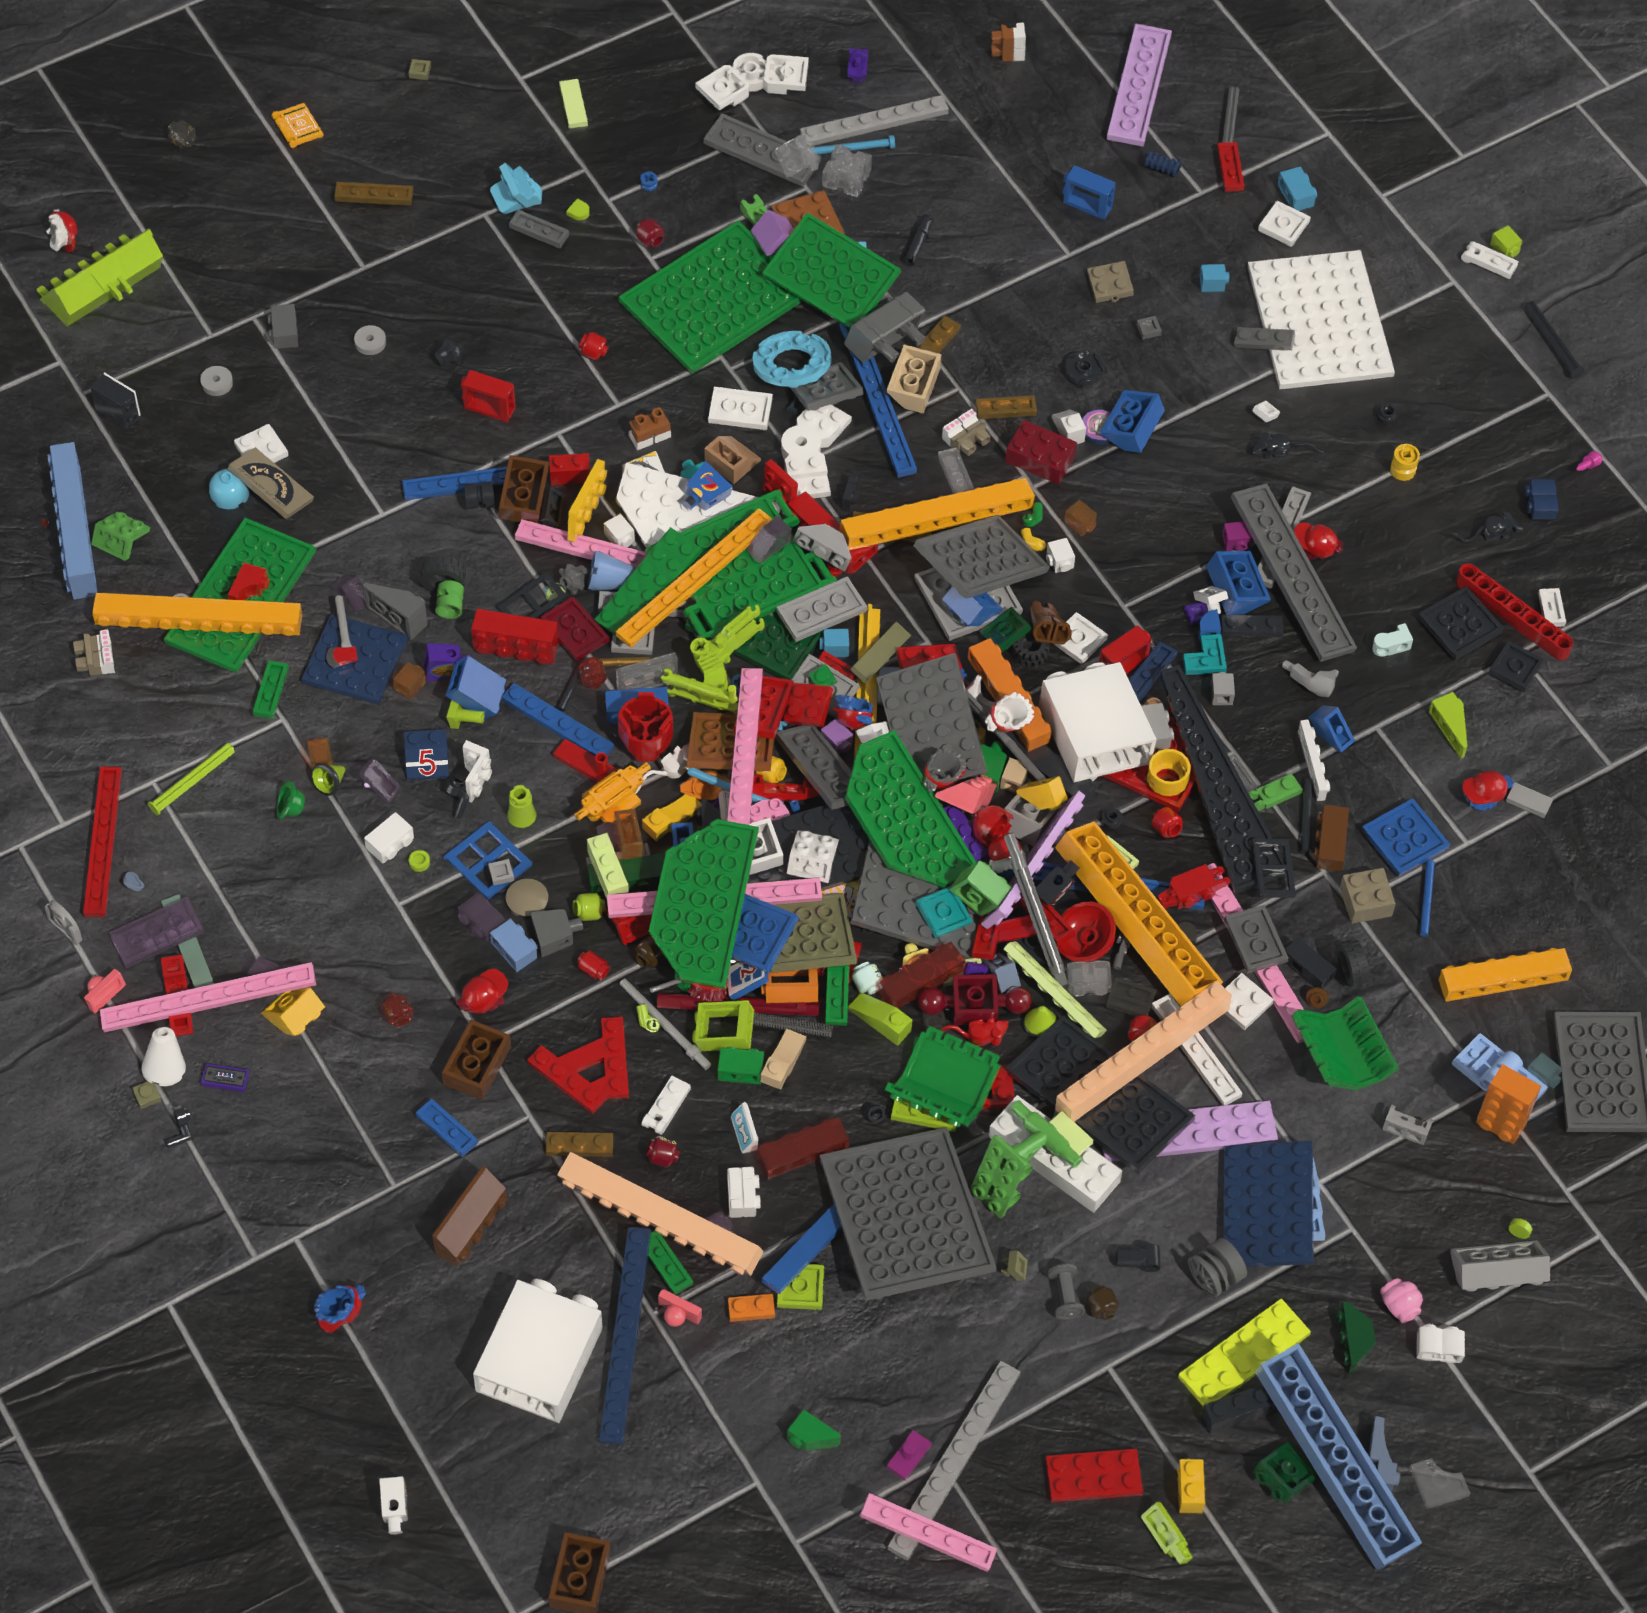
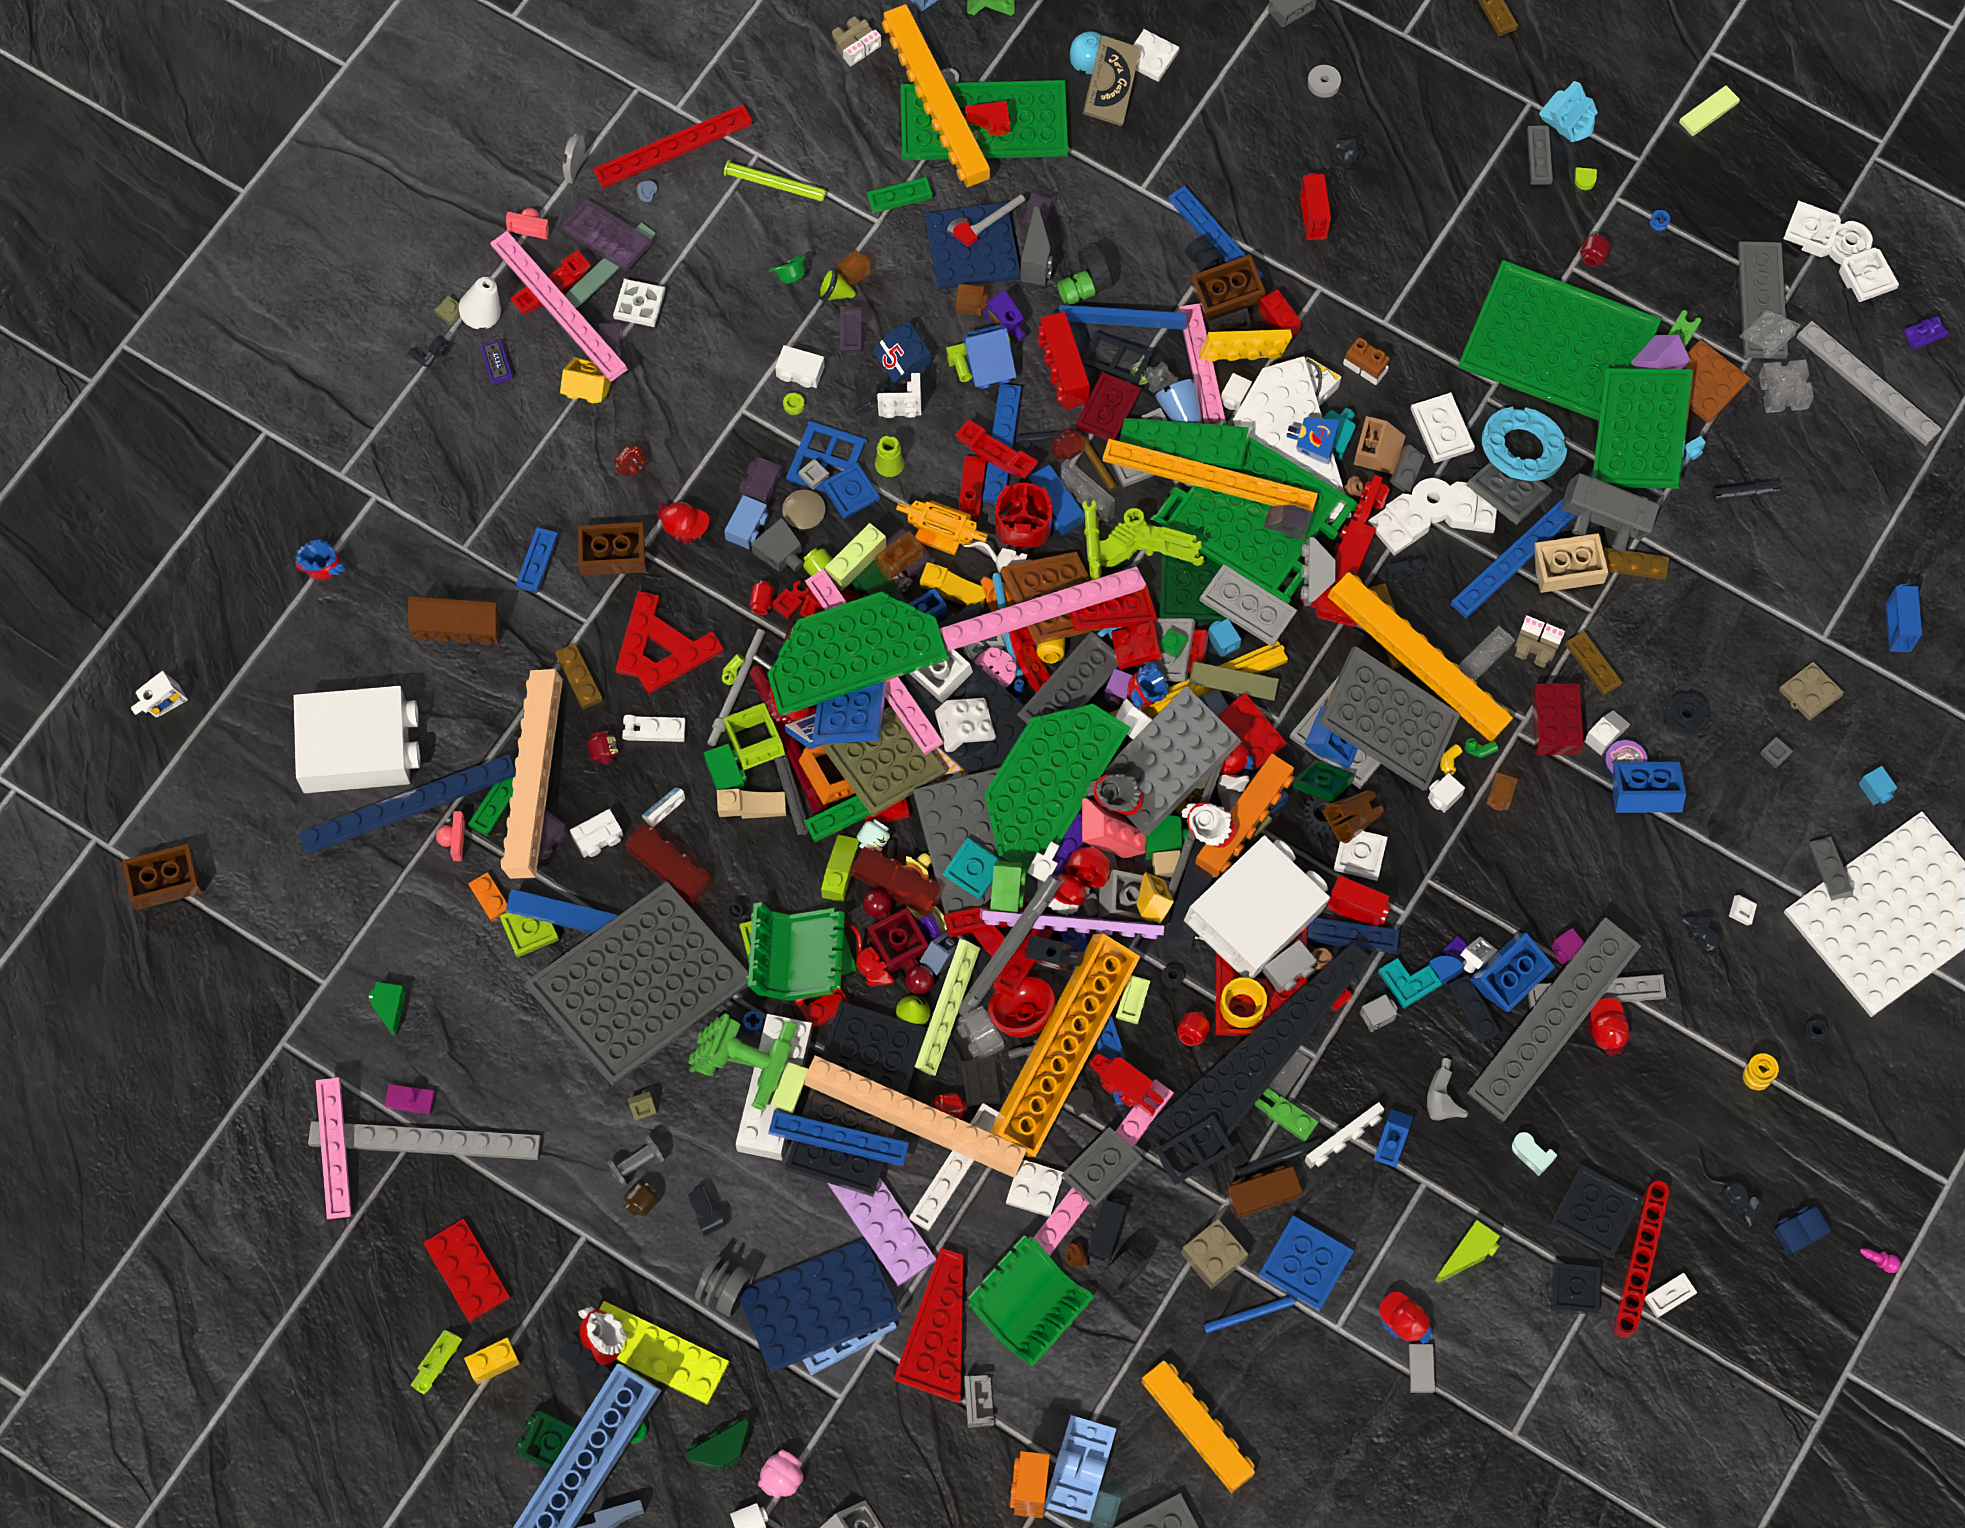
camera: 65 degrees right, 10 degrees up
red head [578,332,609,360] -> none
dark azure bar [805,135,895,155] -> none
none -> white hair [578,1307,627,1365]
none -> white piece [613,279,665,327]
none -> blue bush [743,1011,764,1033]
none -> blue tile [768,1110,909,1166]
none -> red plate [772,581,809,619]
none -> blue tile [821,463,881,520]
none -> red wing [894,1248,963,1404]
none -> red slope [956,419,1038,479]
none -> white plate [1027,842,1059,882]
none -> blue tile [1059,305,1187,330]
none -> medium nougat plate [1343,476,1363,498]
none -> dark grey plate [1390,445,1425,493]

